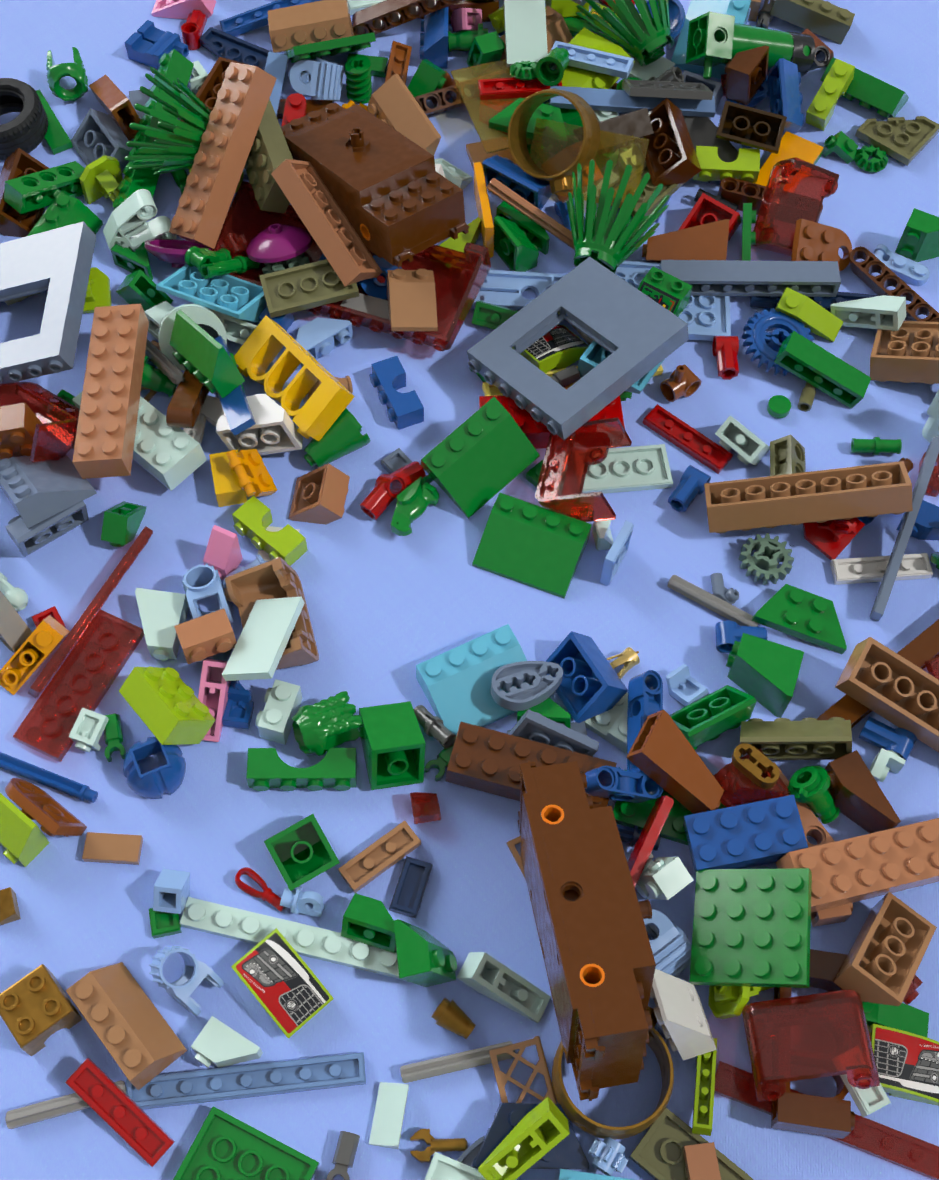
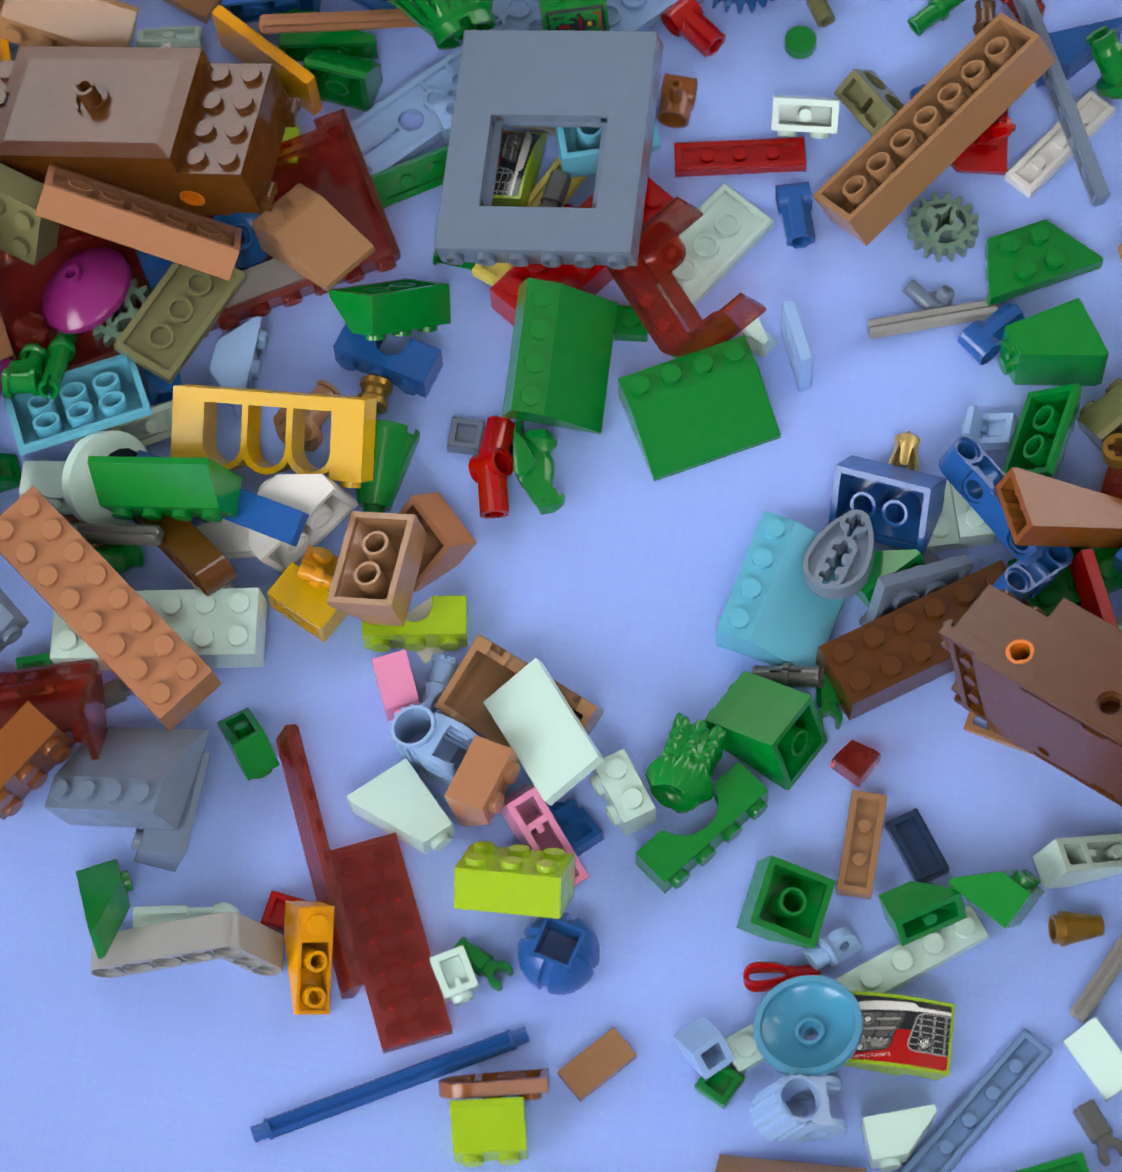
camera: 35 degrees left, 5 degrees up
none -> medium nougat slope [326,511,428,626]
none -> green slope [329,278,451,341]
none -> pearl gold wheel [356,375,393,414]
none -> dark azure dish [753,975,863,1077]

